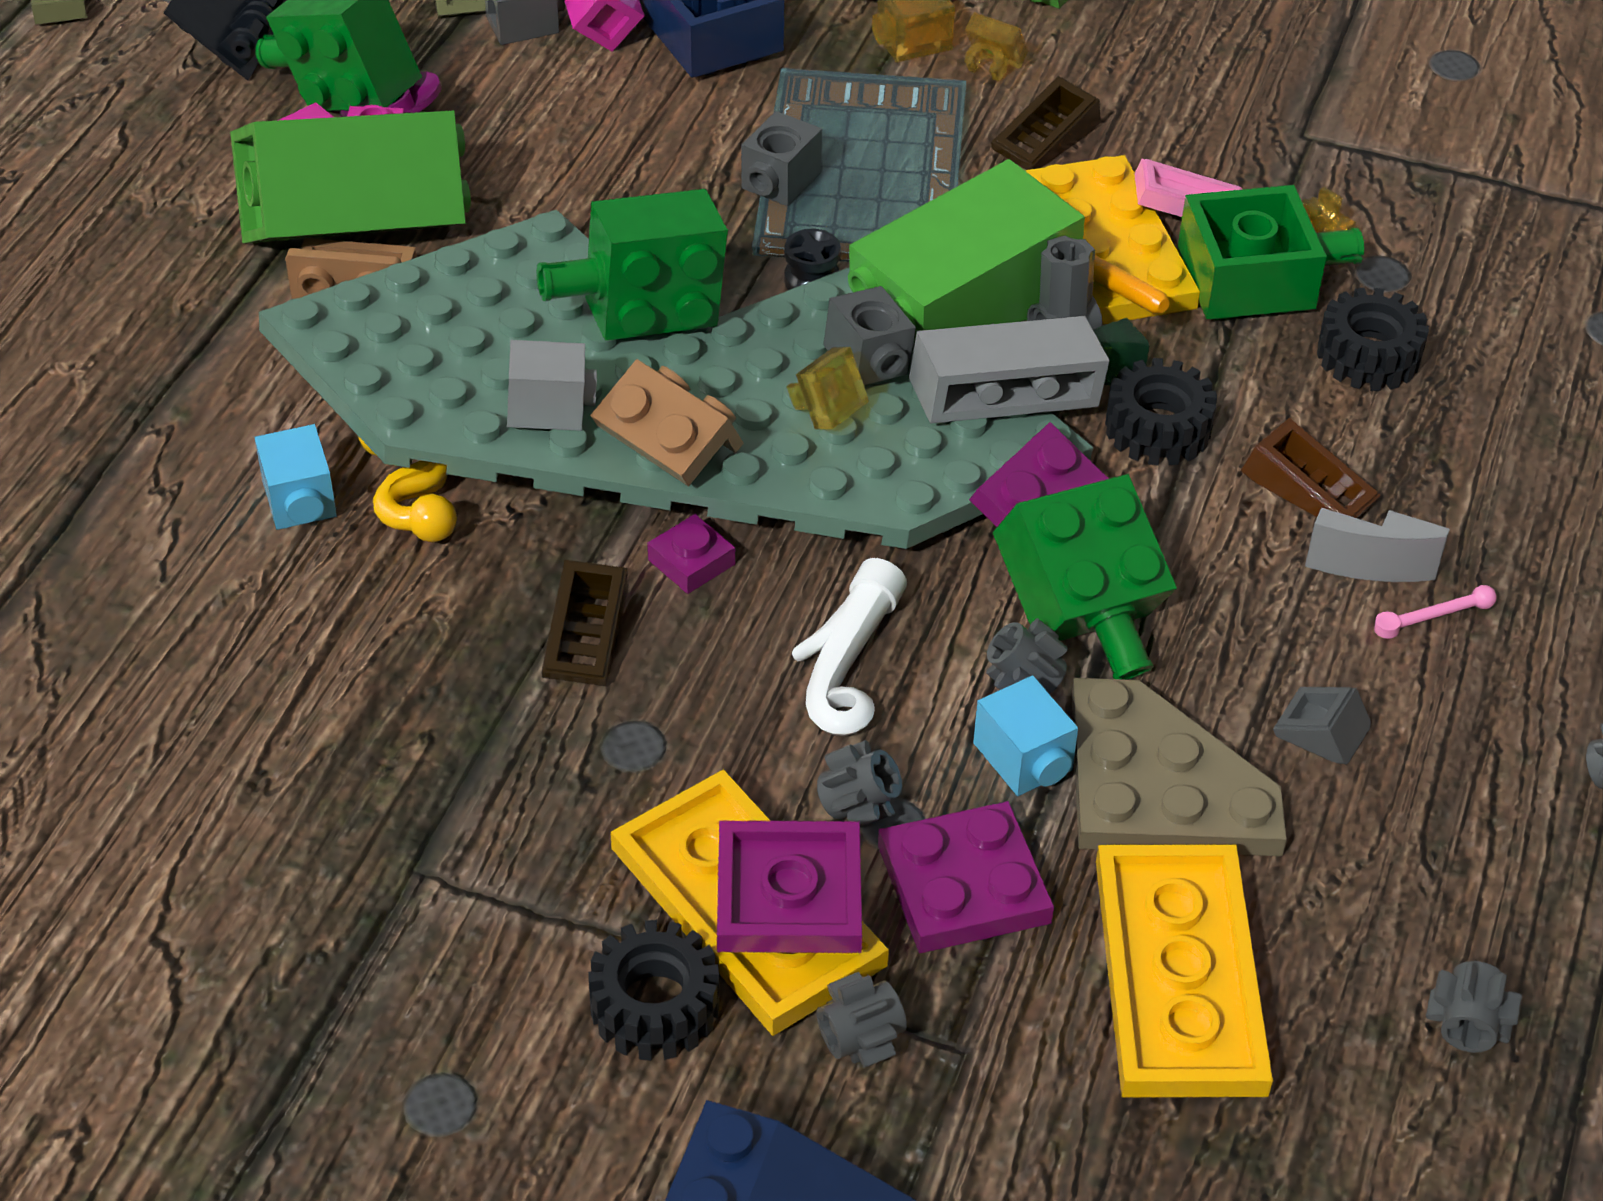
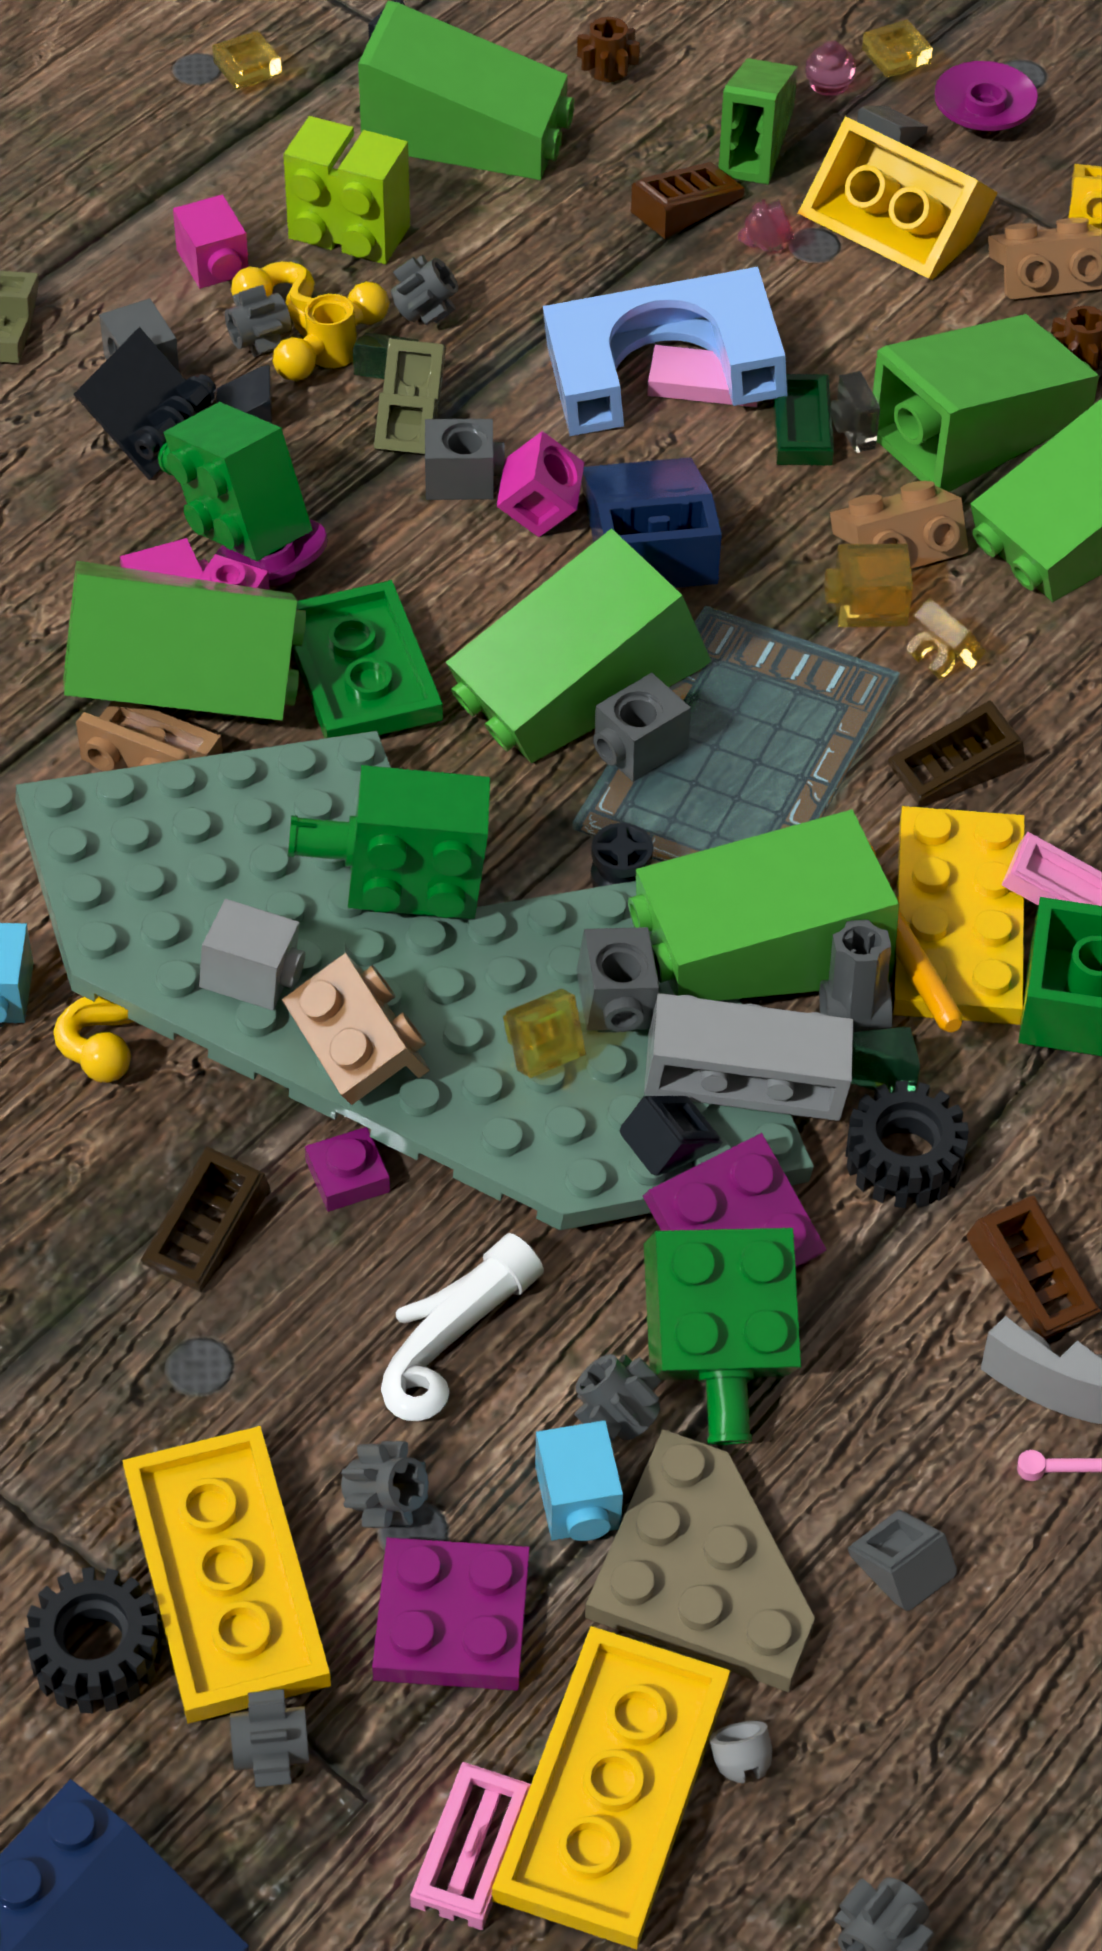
camera: 20 degrees right, 5 degrees up
magenta plate [717,821,862,953] -> none
none -> green plate [291,580,443,739]
none -> bright pink tile [410,1762,531,1931]
none -> bright green slope [446,528,711,763]
none -> black slope [620,1096,723,1176]
none -> light grey hinge [709,1721,772,1783]

